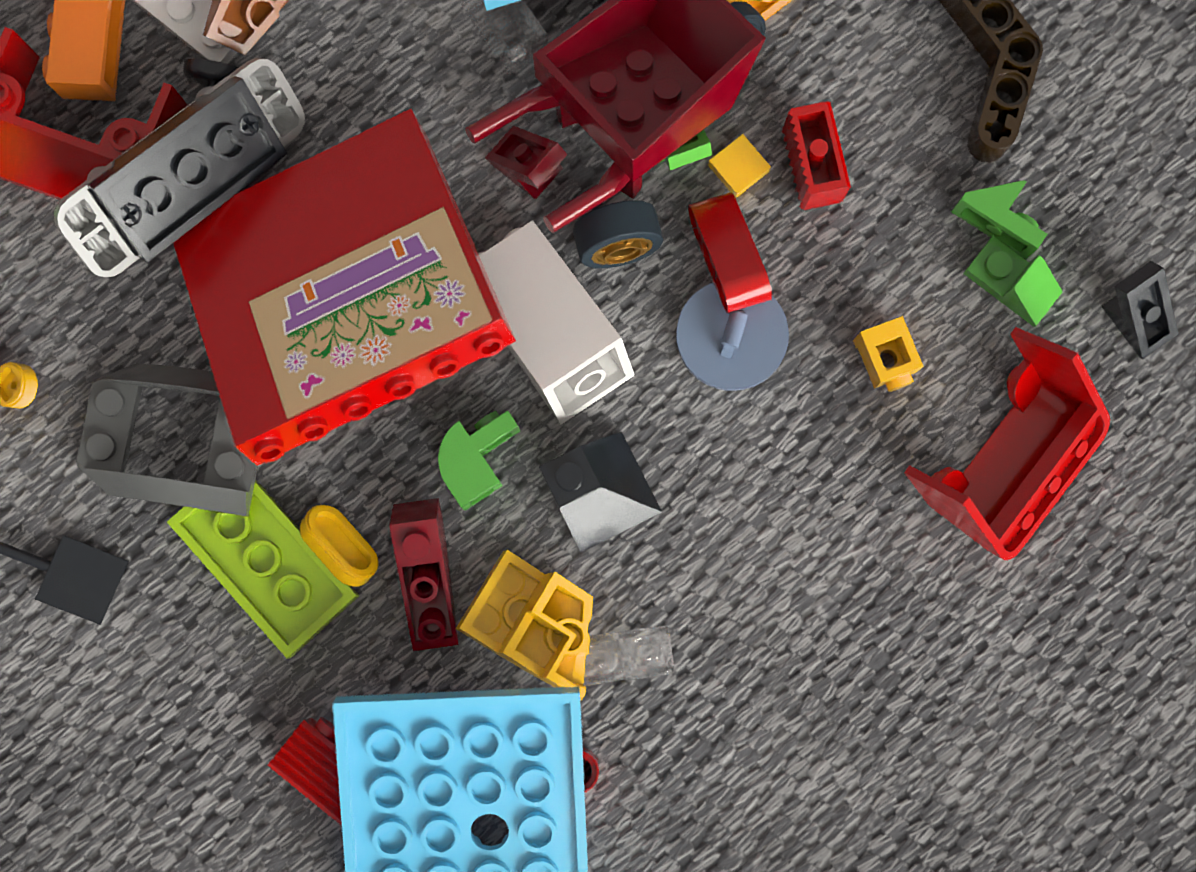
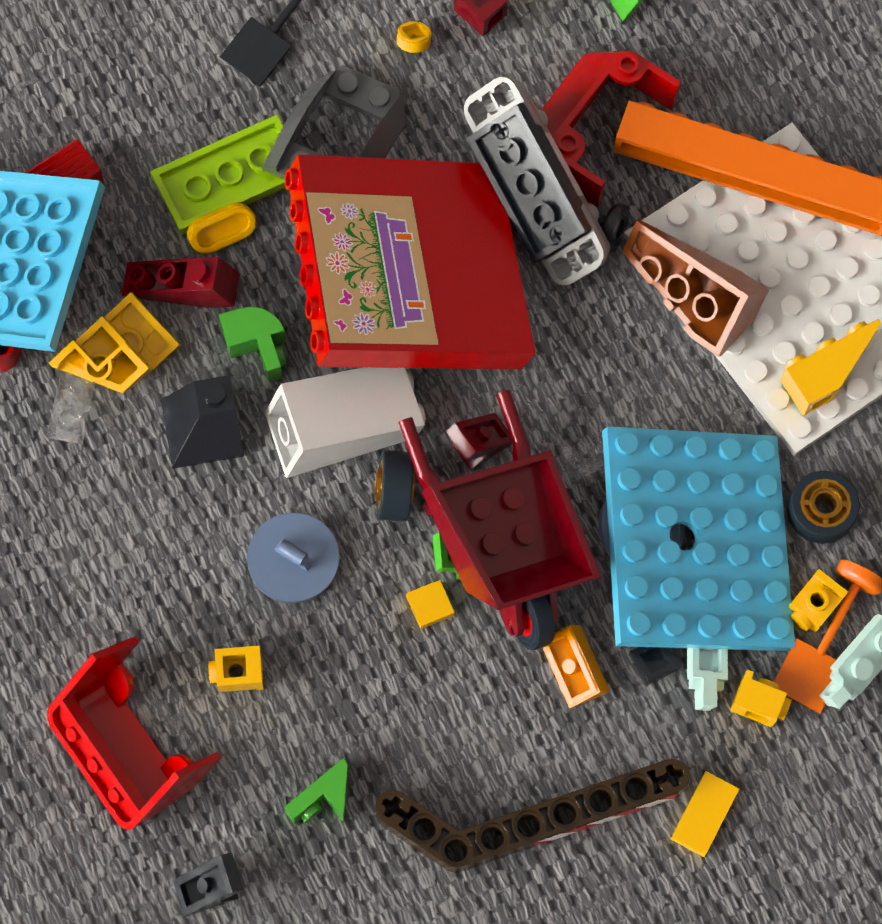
camera: 100 degrees right, 10 degrees down
red beam [688,192,772,313] -> none
red brick [782,101,851,210] -> none
bright green slope [963,236,1063,327] -> none

